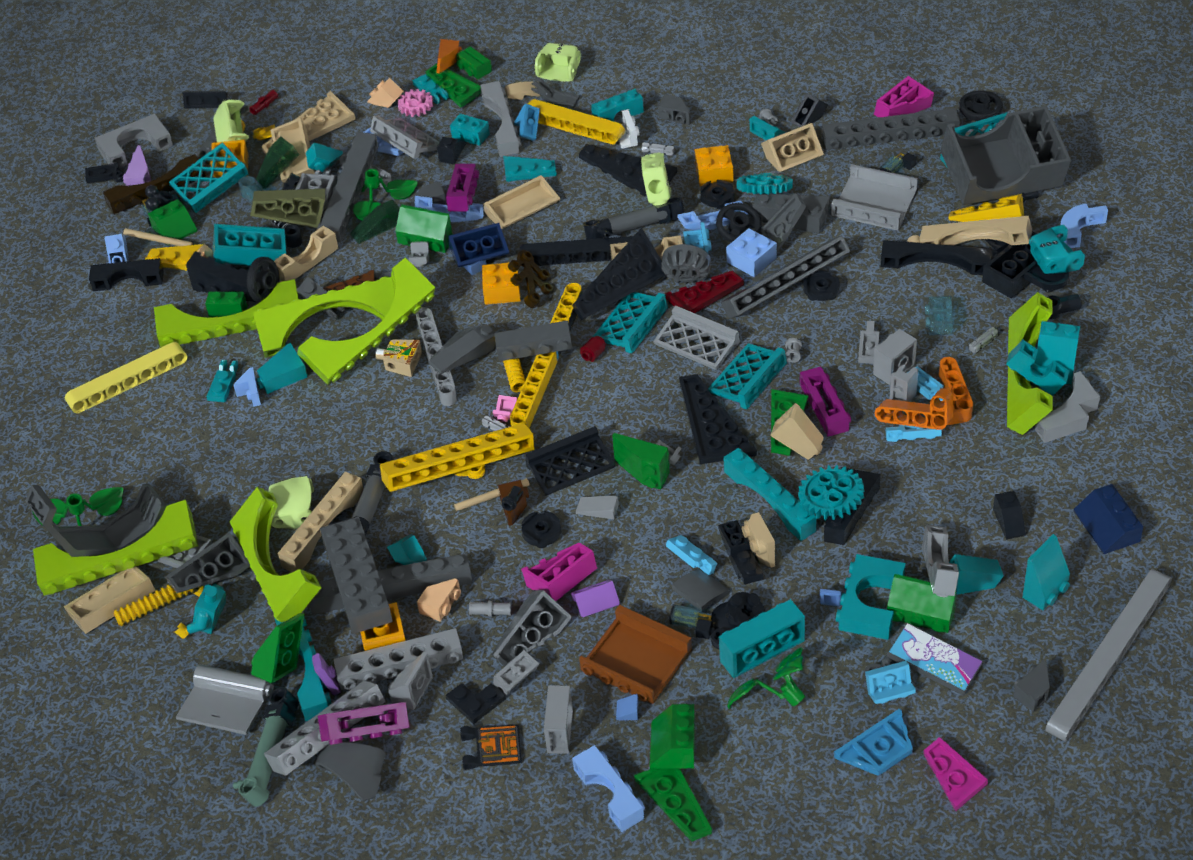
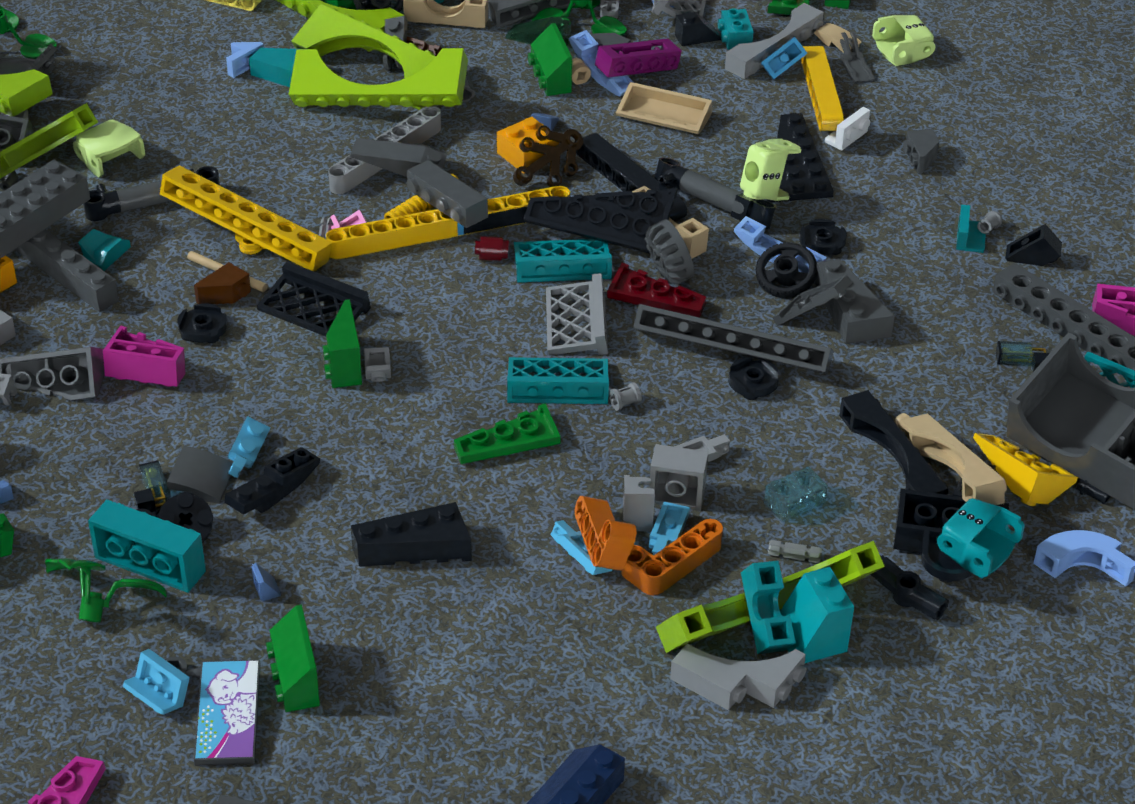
camera: 50 degrees right, 5 degrees down
teal hinge [206,360,238,402] -> none
tan arch [278,472,364,572] -> none
tan torso [376,340,422,377] -> none
light grey bracket [409,241,429,267] -> none
light nougat slope [417,579,461,622] -> none
dark blue slope [449,223,509,267] -> none
light grey pin [469,600,511,617] -> none
black pin [502,486,523,511] -> none
teal wing [503,156,557,182] -> none
medium lavender panel [571,580,620,617] -> none
light grey slope [576,496,619,520] -> none
dark orange panel [579,605,692,704] -> none
teal arch [591,89,644,121] -> none
light grey axle [642,142,674,156] -> none
black wing [679,374,757,465] -> none
medium azure bracket [683,222,711,253] -> none
light orange brick [694,145,733,186] -> none
teal arch [724,448,817,541] -> none
light blue brick [726,228,777,277] -> none
teal gear [737,173,793,195] -> none
tan slope [742,512,775,568] -> none
tan slope [761,123,824,172] -> none
tan slope [770,403,824,460] -> none
teal gear [798,465,865,520] -> none
magenta brick [800,366,851,437] -> none
light grey panel [831,164,918,231] -> none
dark azure wing [834,709,913,776] -> none
teal arch [836,554,906,640] -> none
light grey arch [922,525,959,597] -> none
teal slope [949,554,1004,595] -> none
black slope [993,491,1026,540] -> none
teal slope [1022,534,1070,610] -> none

